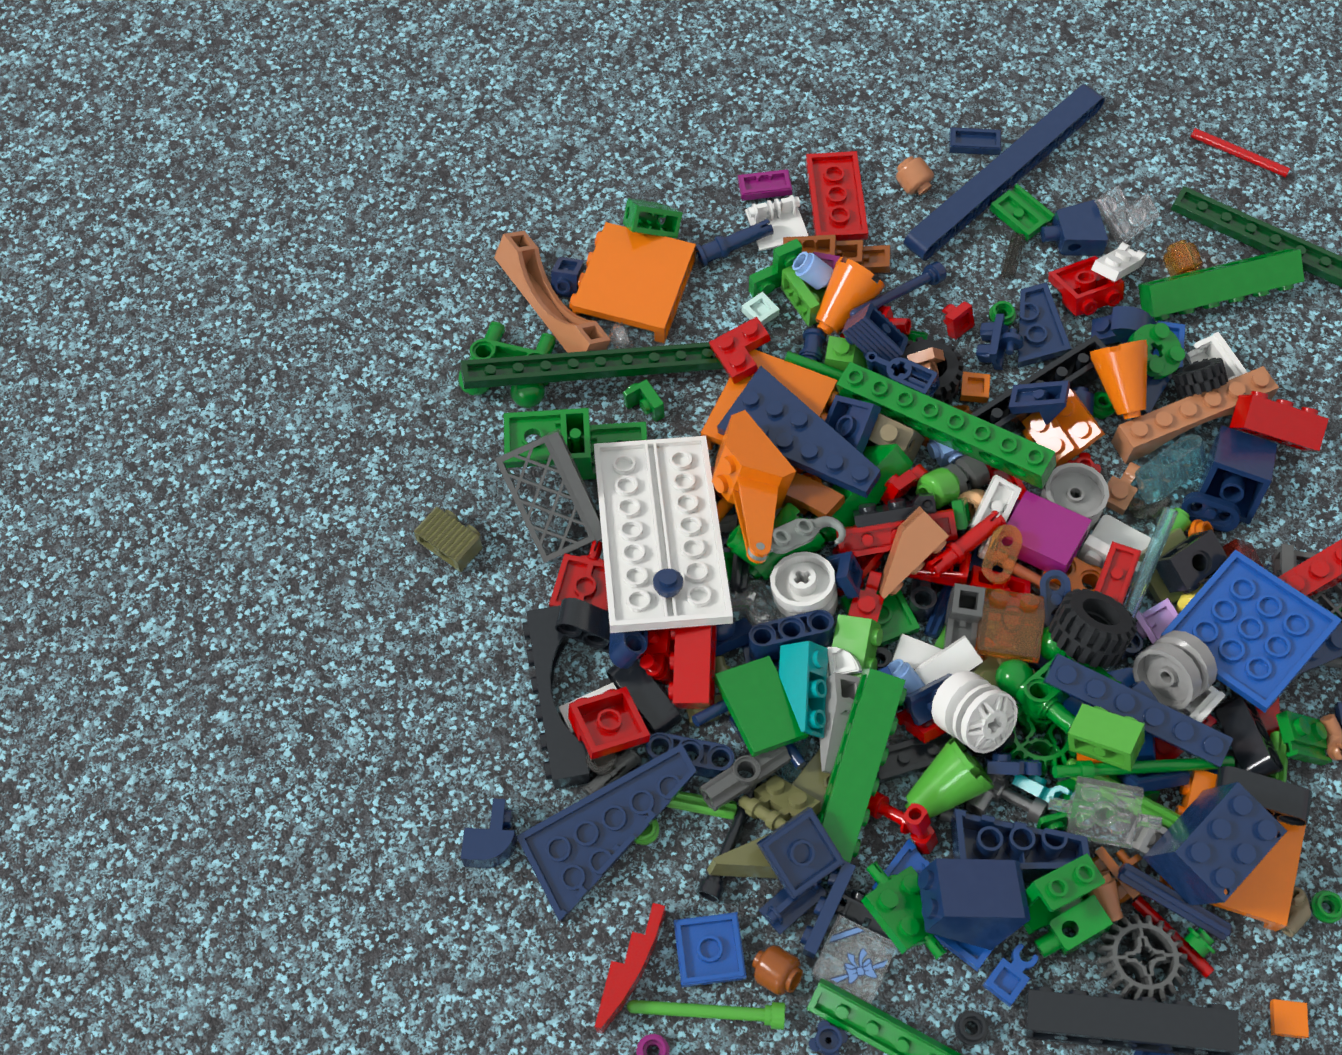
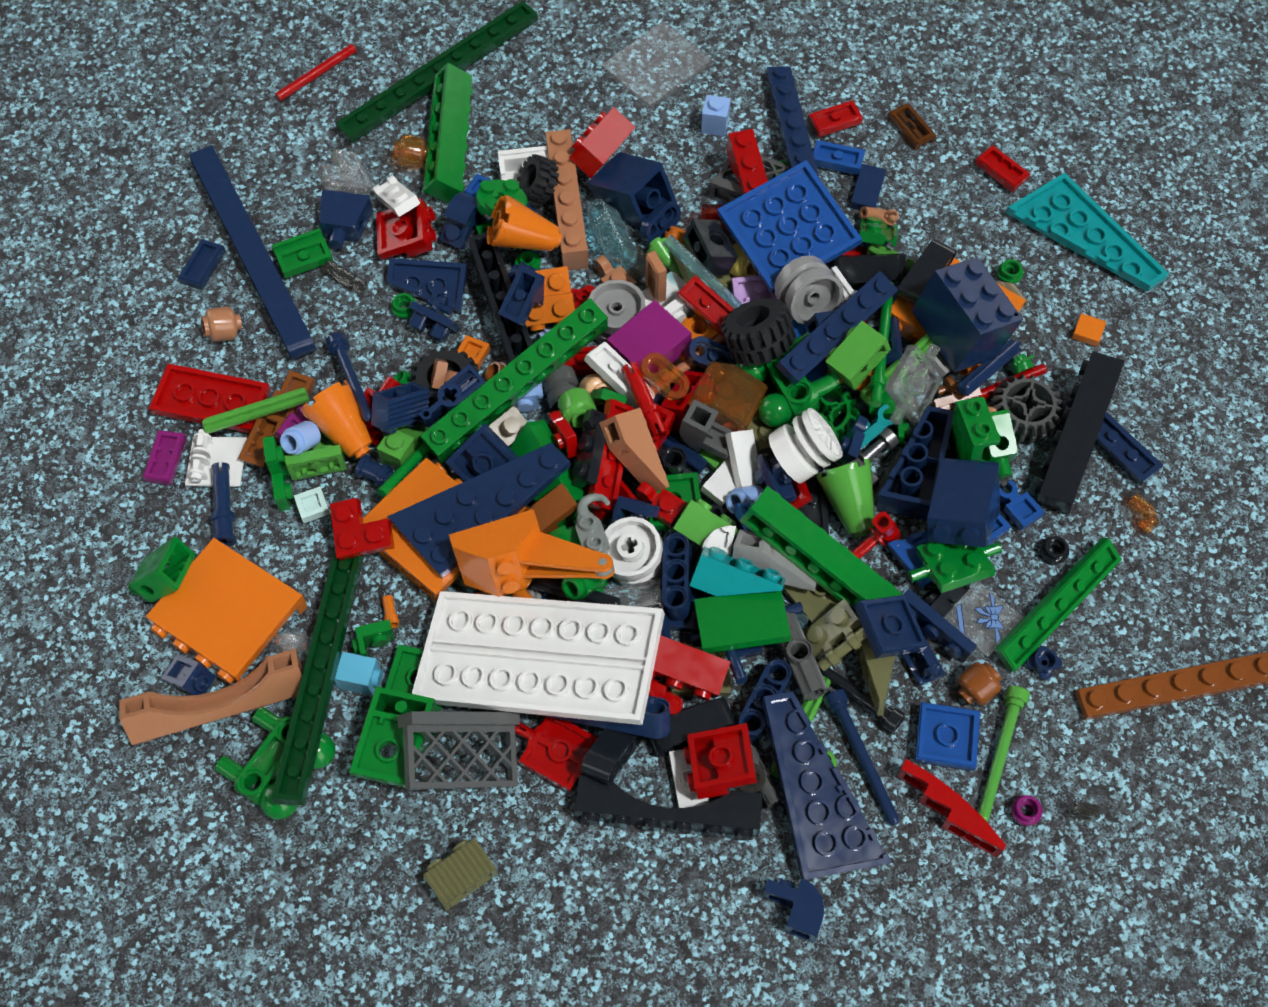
camera: 75 degrees left, 0 degrees up
dark blue plate [653,569,683,598] -> none
red tile [942,301,975,340] -> none
none -> bright green axle [202,388,309,434]
none -> medium azure brick [335,652,383,696]
none -> orange piece [382,595,400,629]
none -> nougat tile [646,250,667,303]
none -> dark blue piece [823,689,899,826]

